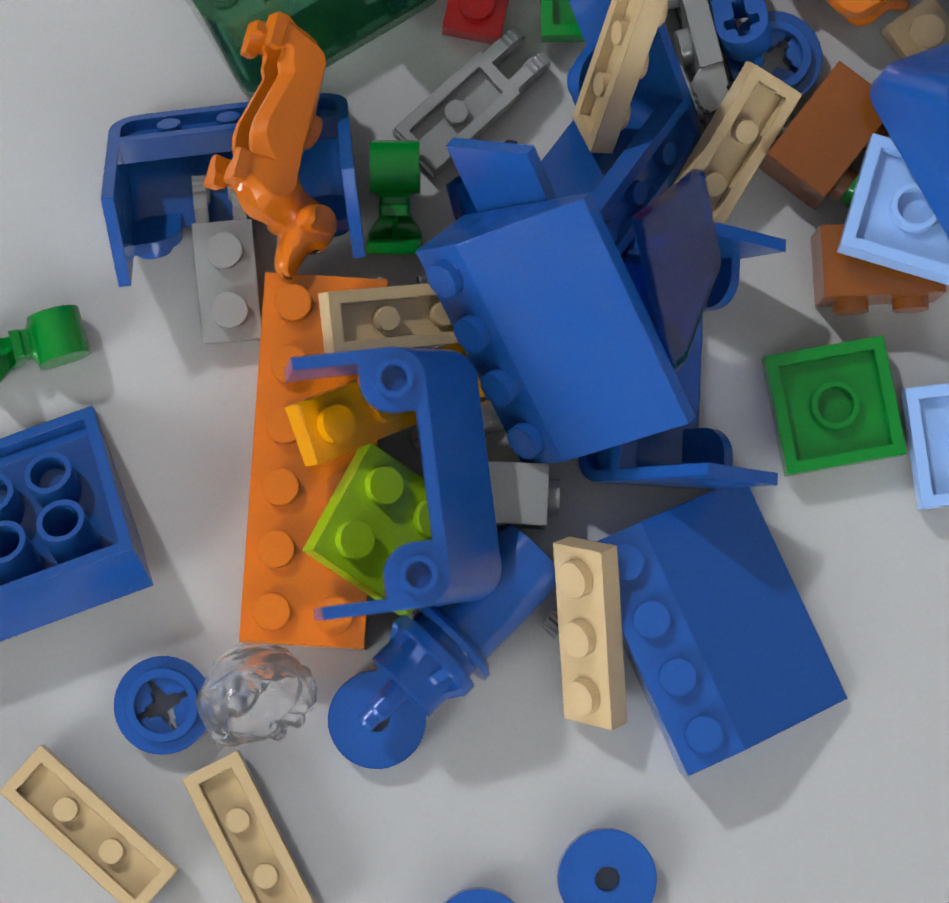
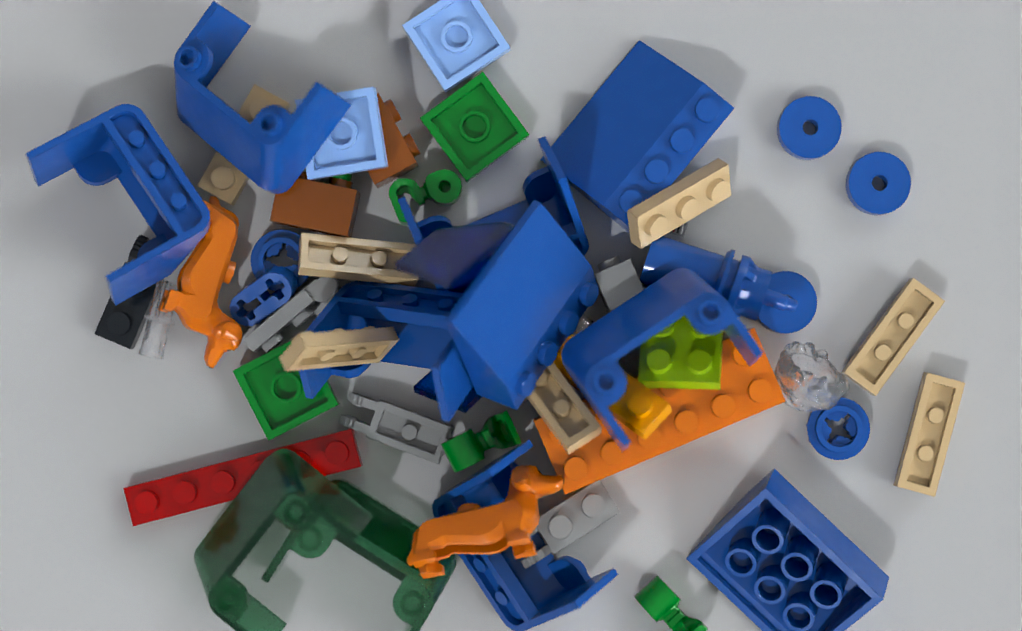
camera: 115 degrees left, 5 degrees up
none -> green leg [389,169,462,225]

